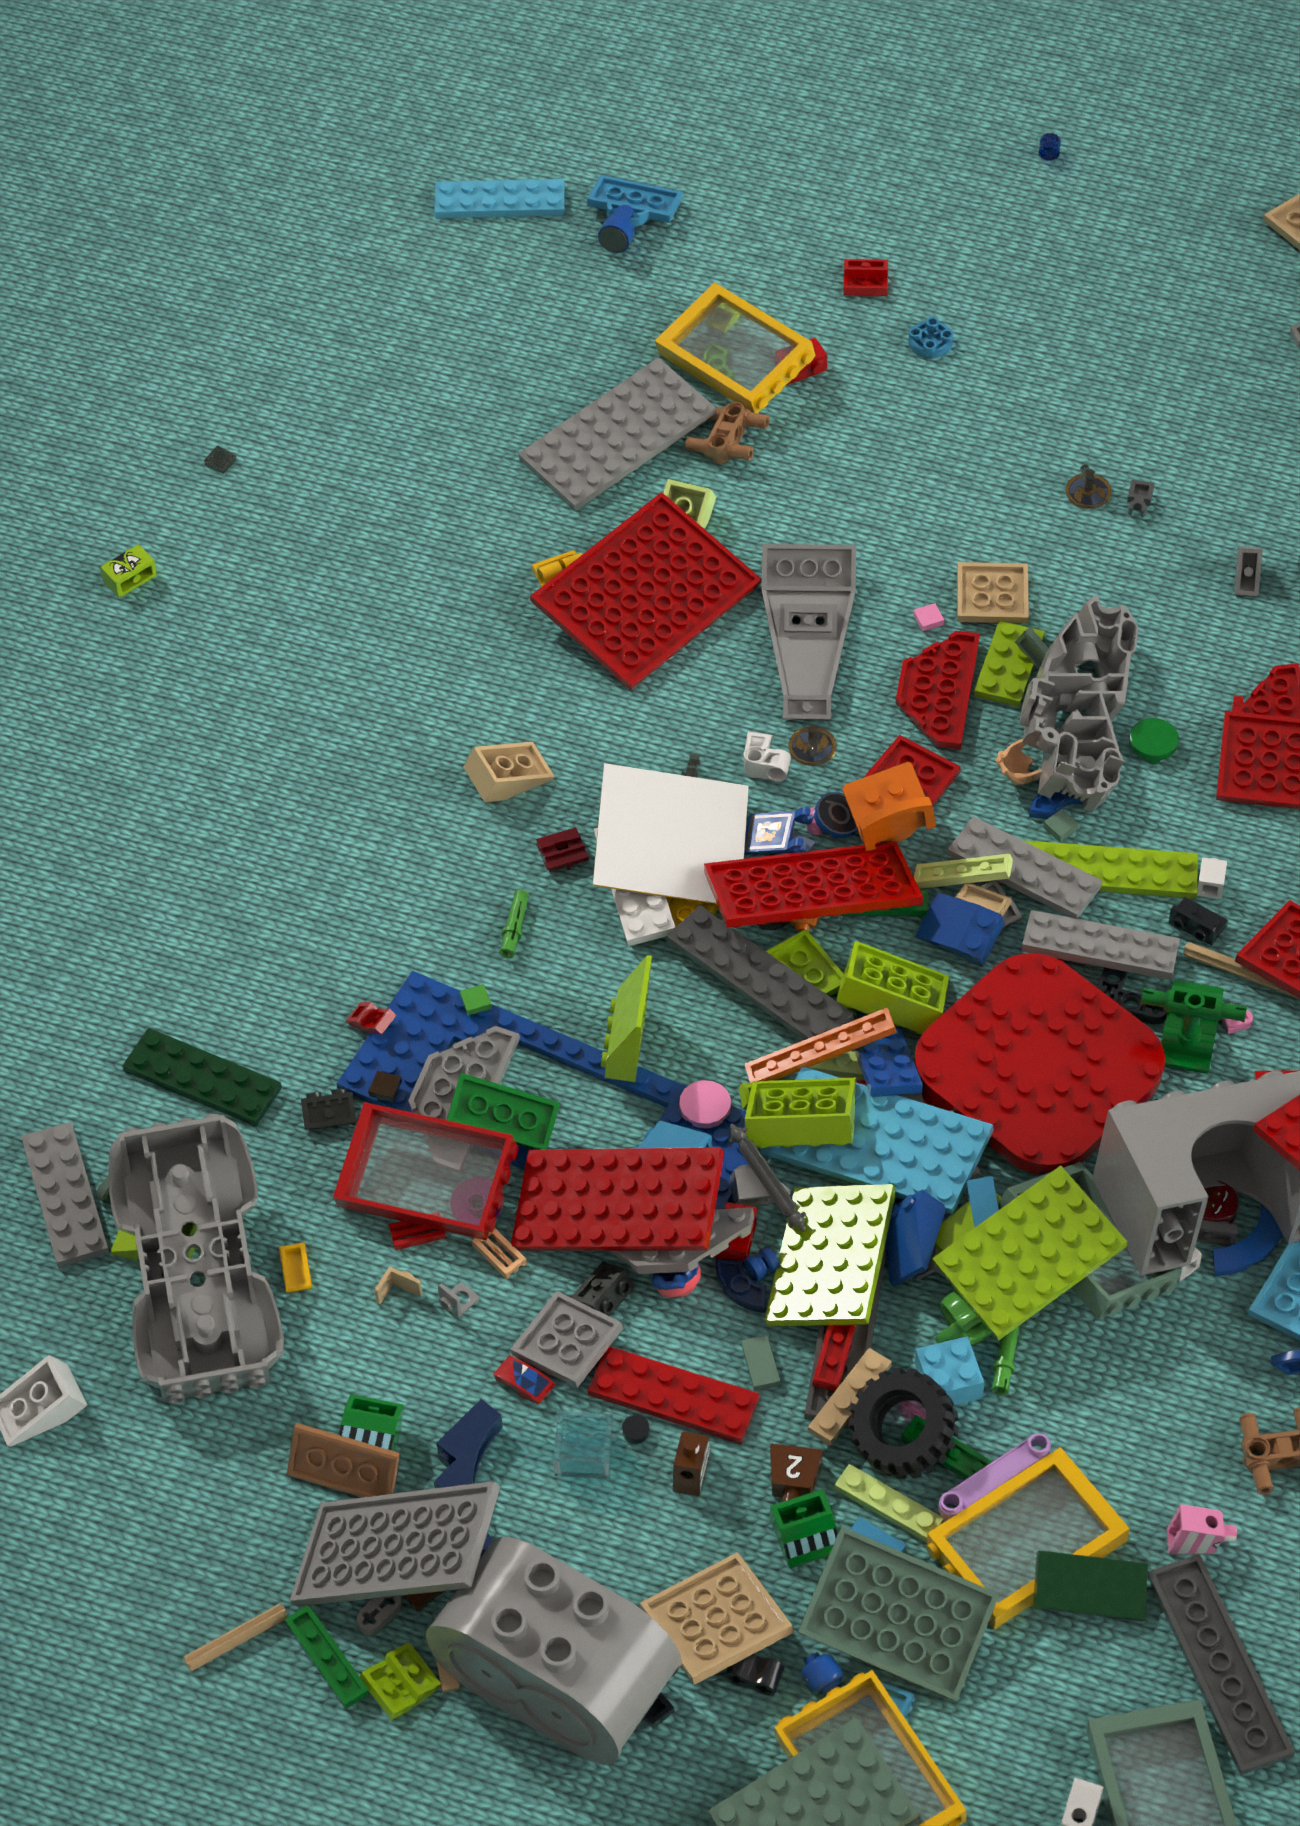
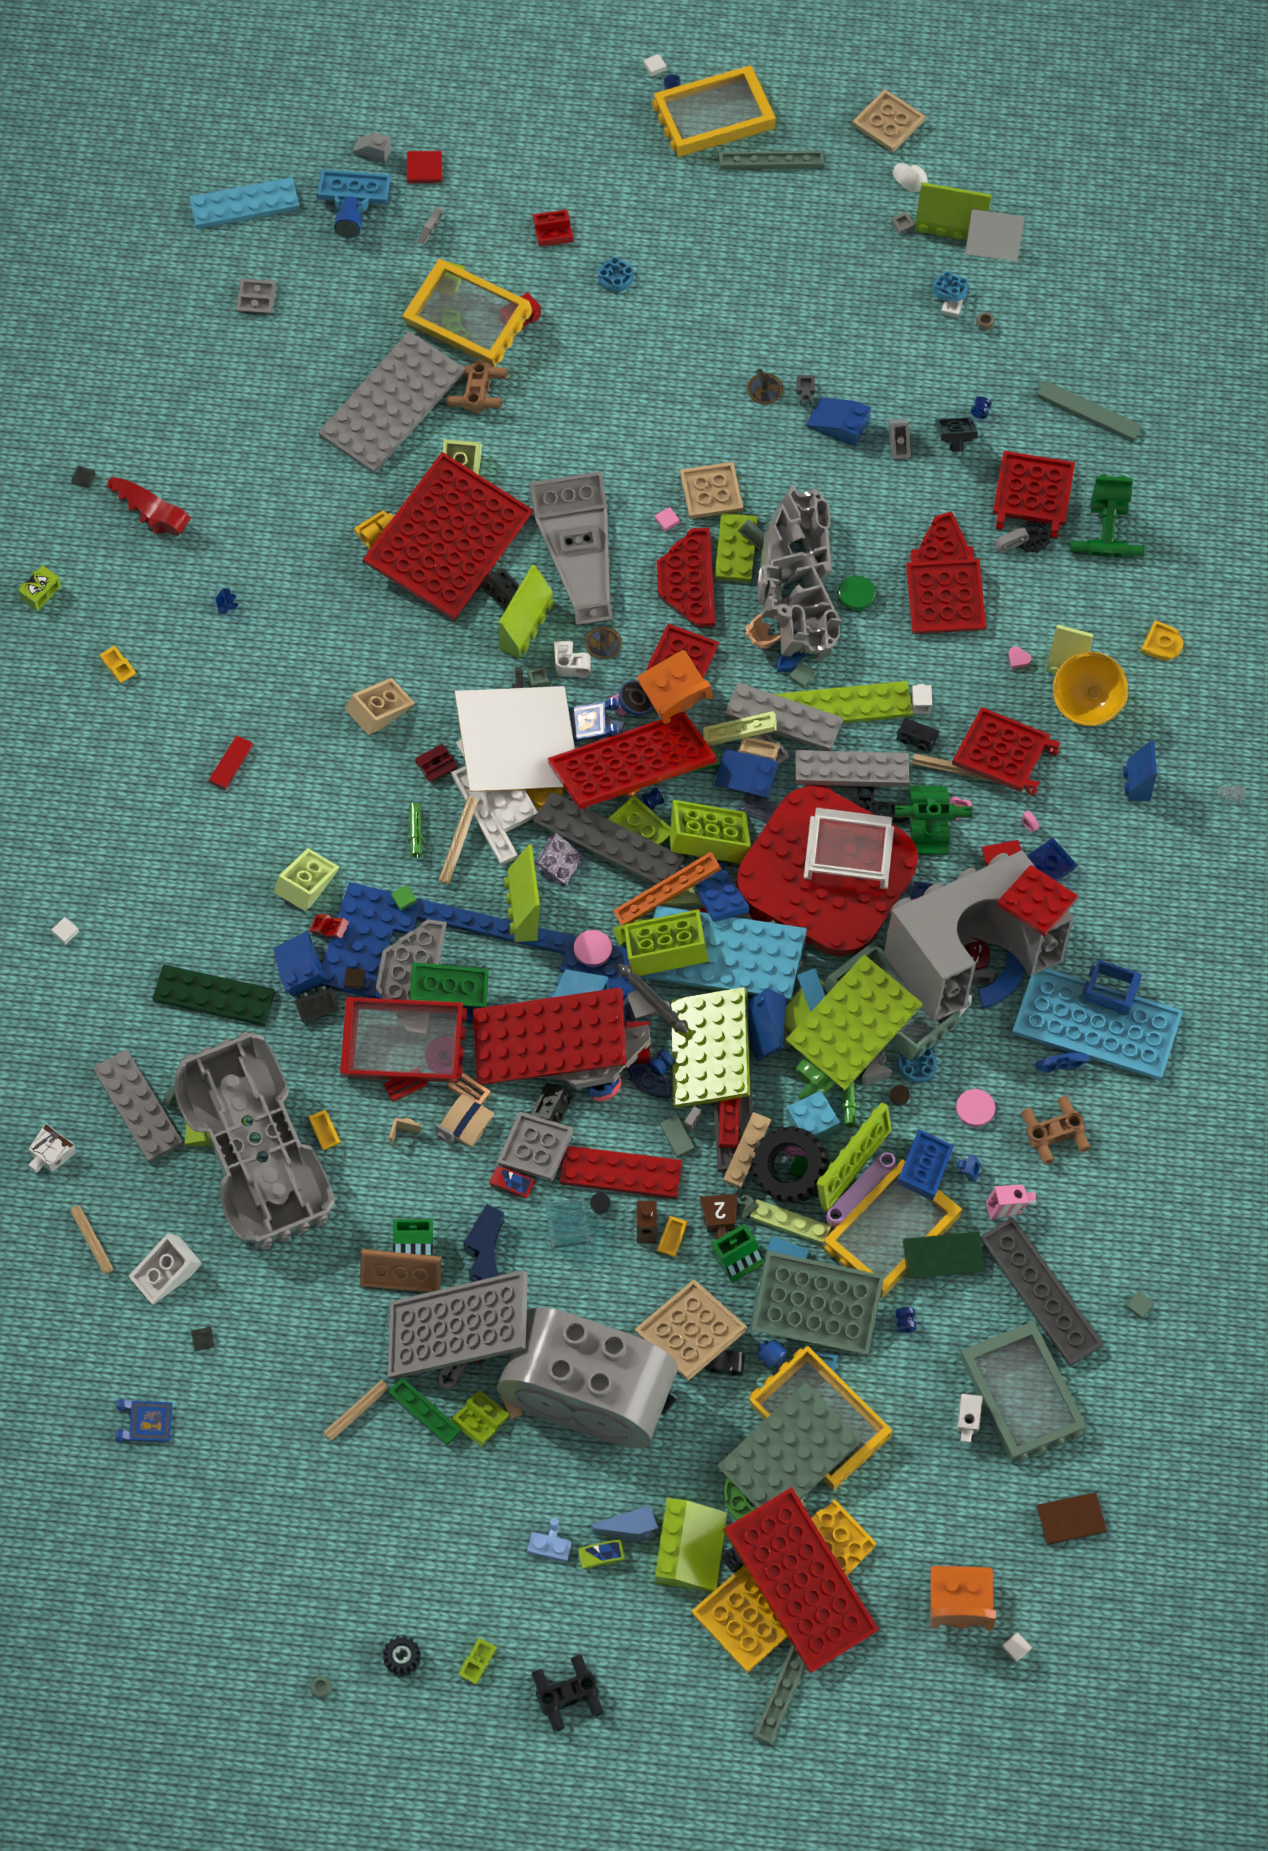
camera: 15 degrees left, 10 degrees up
none -> white tile [51,917,79,945]
none -> yellow slope [99,645,136,684]
none -> red animal [107,477,191,536]
none -> clear smoke tile [191,1327,215,1351]
none -> red tile [209,735,253,790]
none -> clear blue tile [215,588,238,614]
none -> light grey slope [236,278,276,314]
none -> yellowish green slope [274,848,339,911]
none -> blue slope [274,931,328,998]
none -> light grey slope [352,133,391,163]
none -> red tile [407,150,442,183]
none -> light grey tile [417,206,444,245]
none -> tan axle [439,796,478,885]
none -> tan slope [440,1094,495,1148]
none -> white plate [451,766,518,866]
none -> pearl dark grey bracket [482,569,520,611]
none -> lime slope [499,564,555,659]
none -> sand green tile [527,667,549,688]
none -> clear purple plate [535,833,584,887]
none -> clear blue wheel [642,787,664,810]
none -> white tile [643,54,667,77]
none -> window [652,65,776,157]
none -> yellow tile [656,1216,688,1257]
none -> light grey tile [684,1106,701,1133]
none -> sand green tile [719,151,824,170]
none -> tile [738,793,778,823]
none -> sand green tile [739,1191,759,1219]
none -> piece [804,808,894,889]
none -> blue slope [806,397,871,447]
none -> lime plate [817,1102,892,1211]
none -> light grey slope [861,1047,892,1086]
none -> dark brown tile [890,1085,910,1106]
none -> clear blue wheel [895,1307,917,1333]
none -> blue plate [896,1129,954,1200]
none -> dark azure tile [897,1047,937,1084]
none -> bright pink tile [956,1089,995,1127]
none -> blue tile [957,1155,981,1182]

